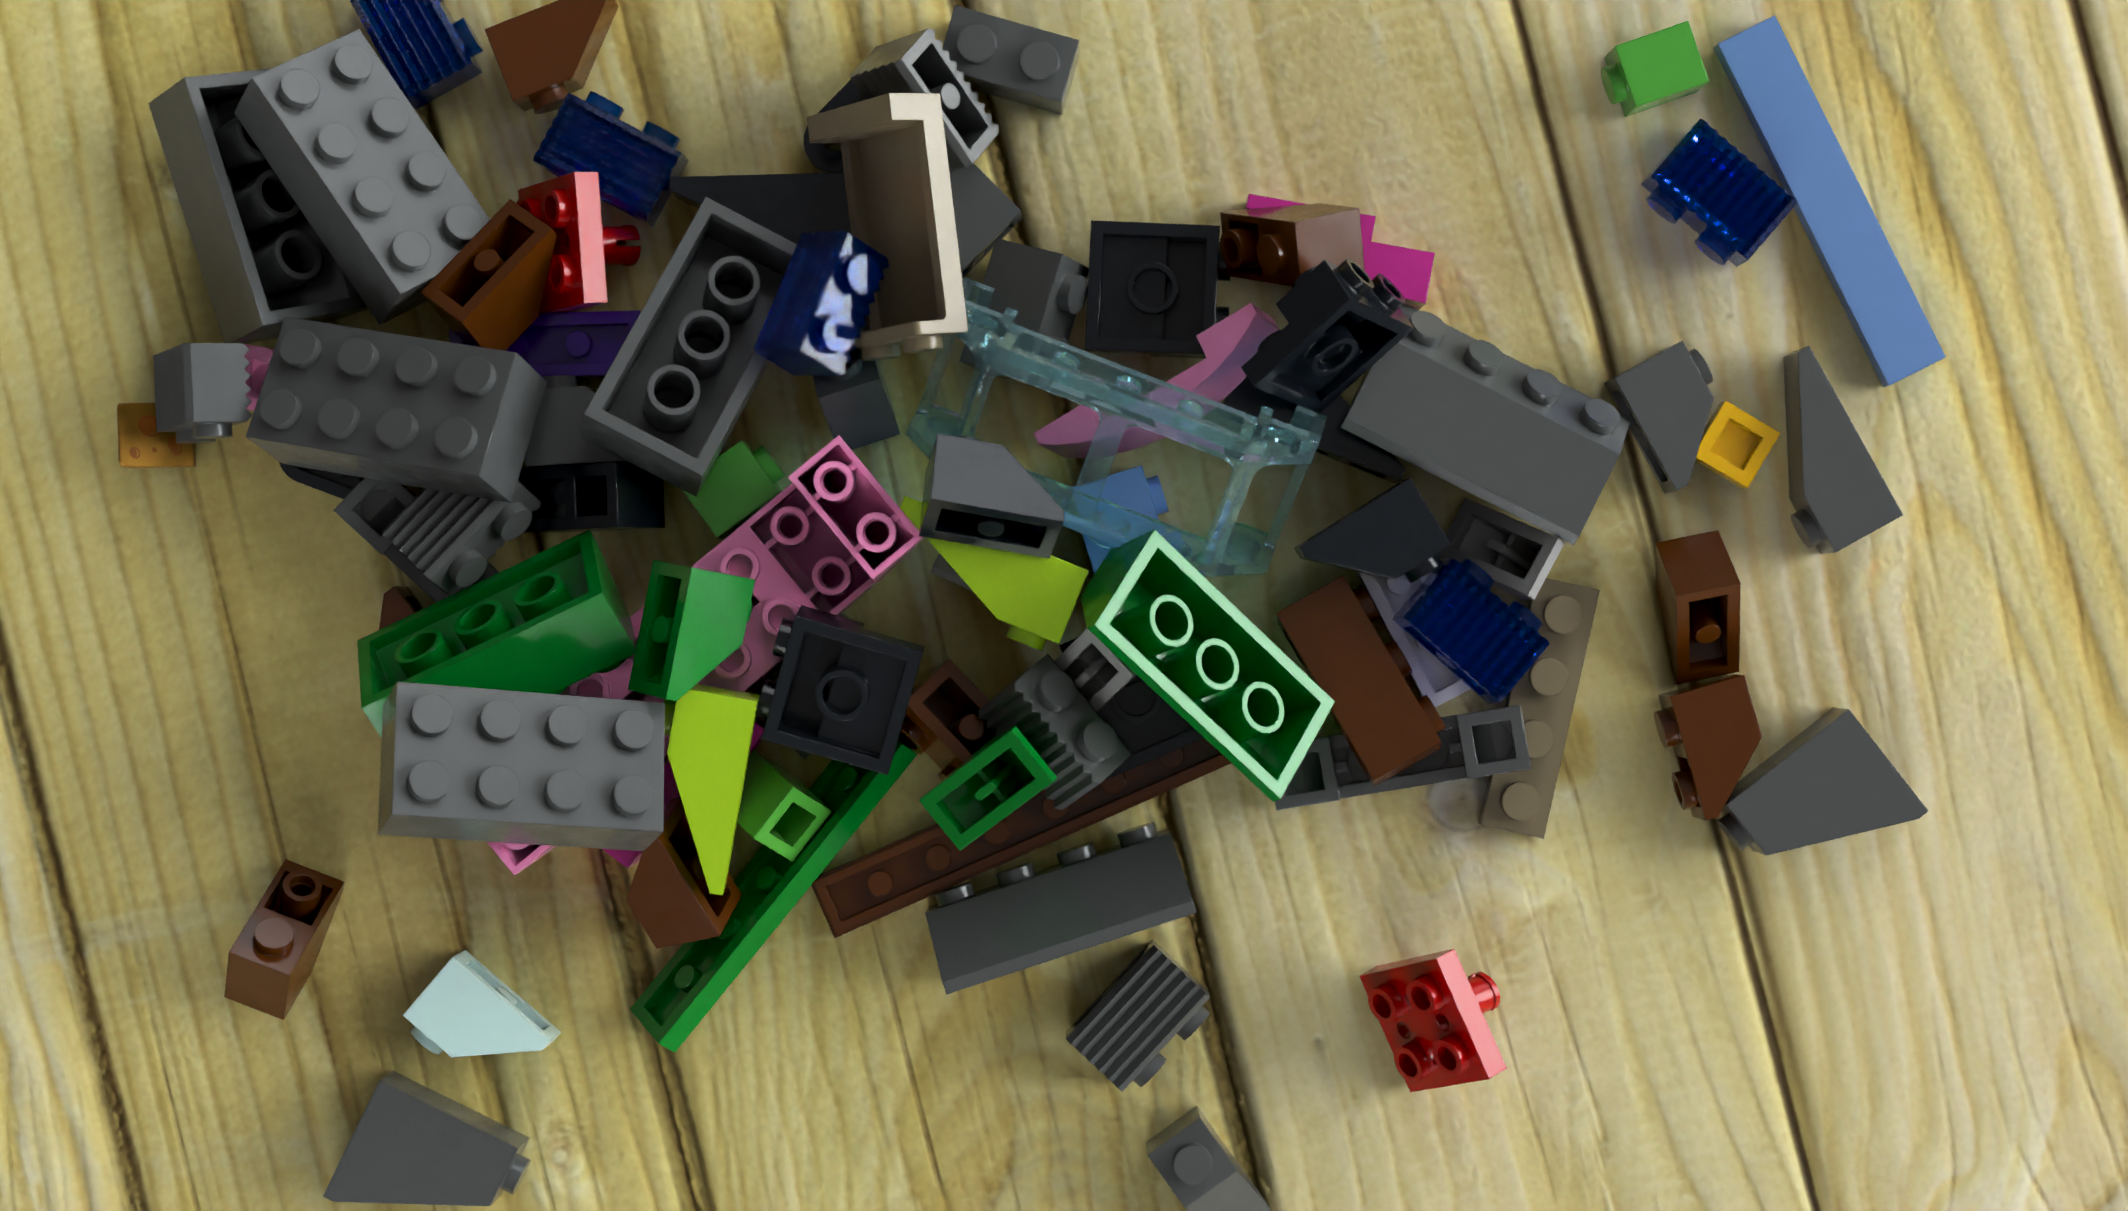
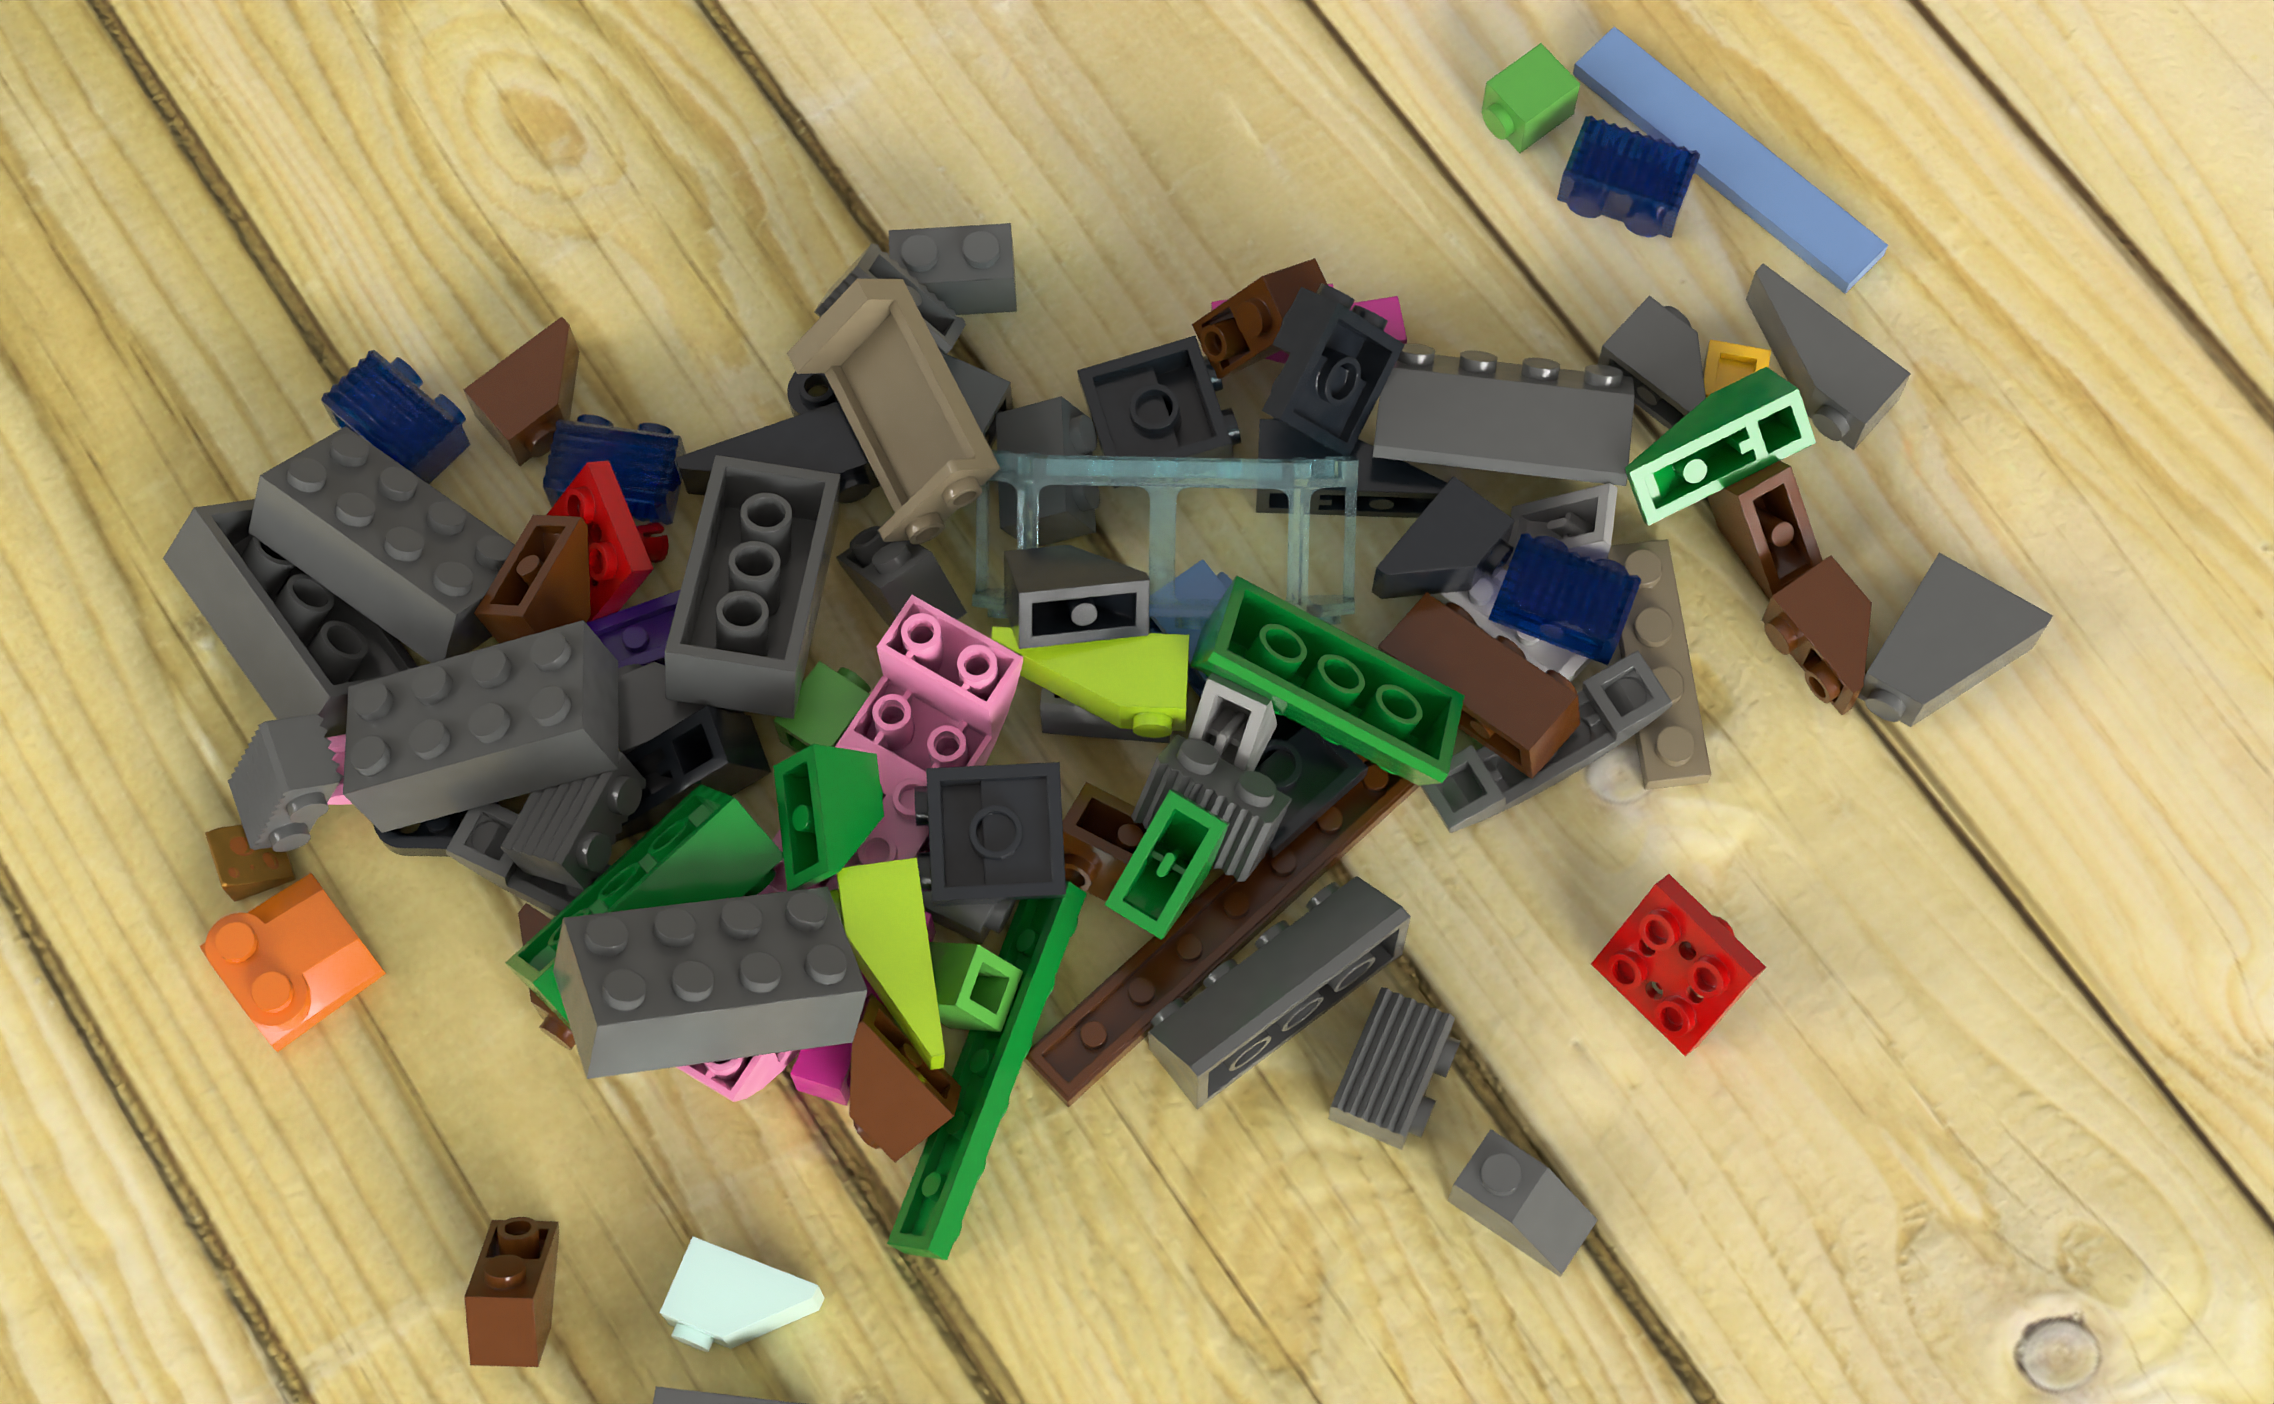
camera: 20 degrees left, 20 degrees down
clear blue brick [754,230,889,376] -> none
bright pink slope [1033,303,1279,458] -> none
none -> orange slope [199,873,386,1052]
none -> green slope [1624,366,1816,526]

